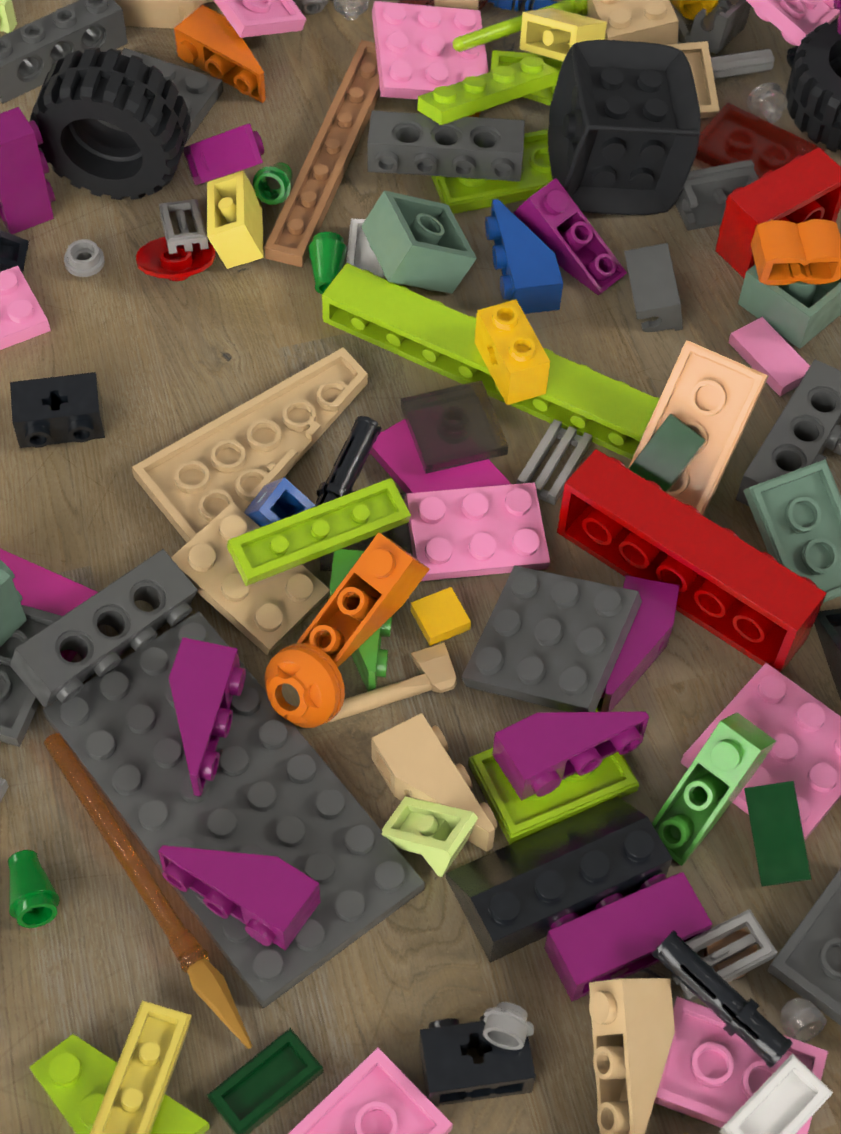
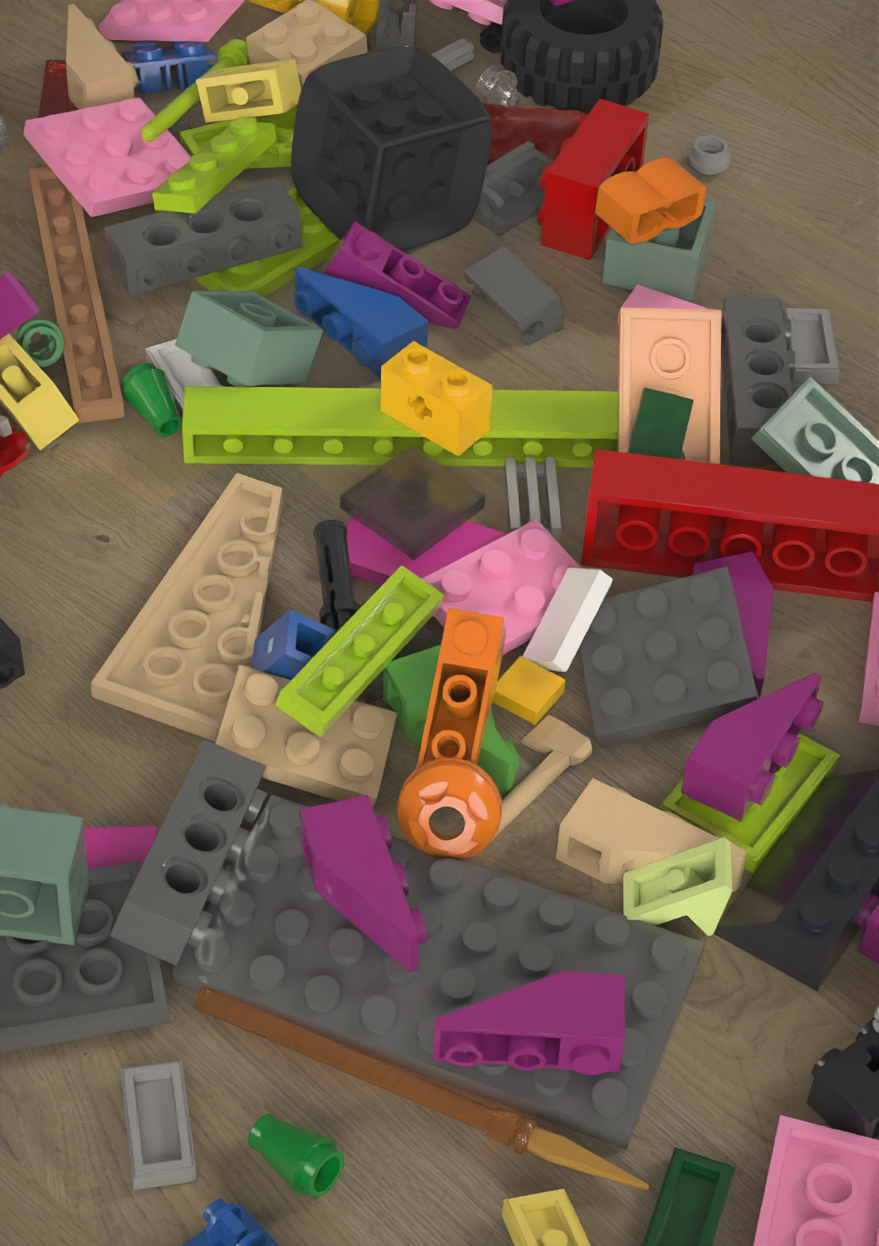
camera: 30 degrees left, 10 degrees down
none -> white tile [522,568,613,672]

